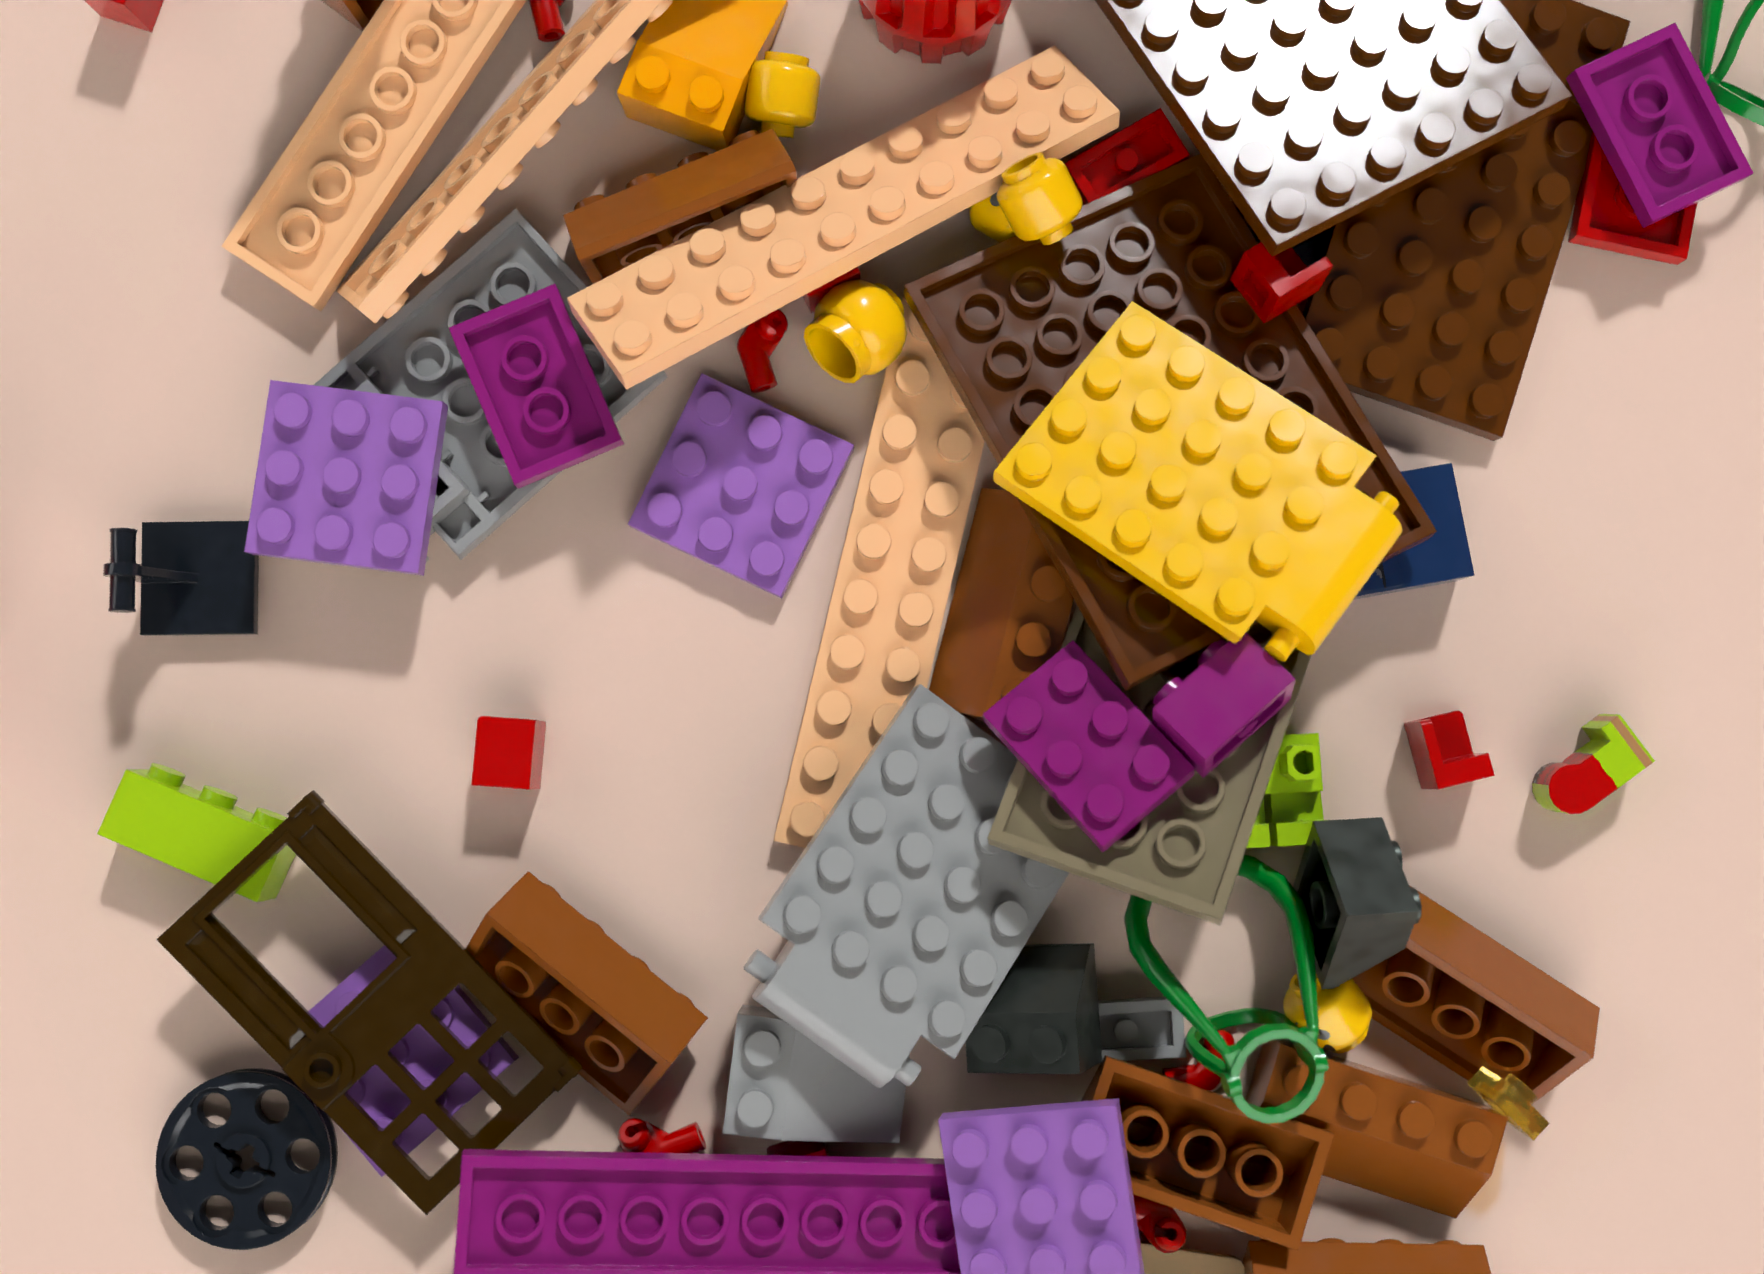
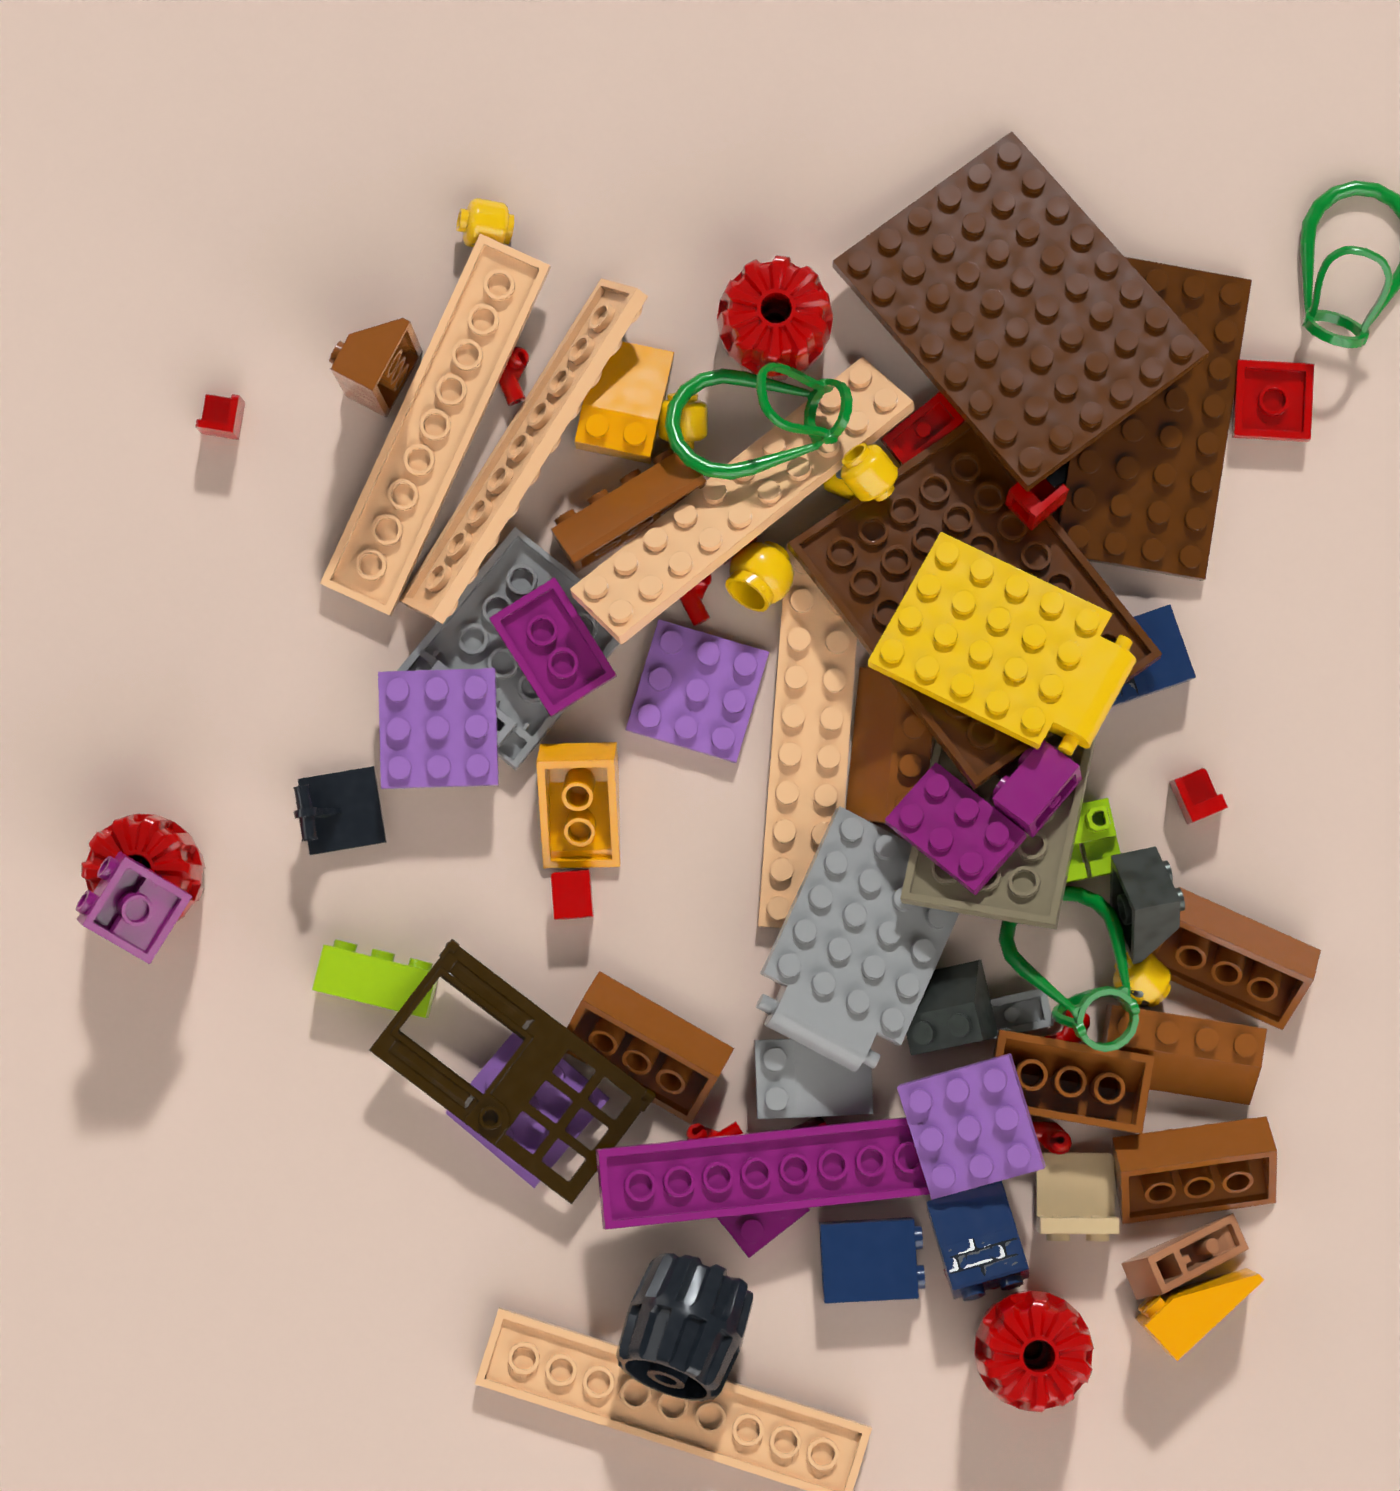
camera: 10 degrees left, 0 degrees up
black wedge [156,1068,338,1250] -> none
clear yellow plate [1467,1066,1550,1141] -> none
leg [1532,714,1655,814] -> none
magenta plate [1566,23,1754,228] -> none
none -> light orange slope [536,742,621,869]
none -> green animal [664,362,853,480]

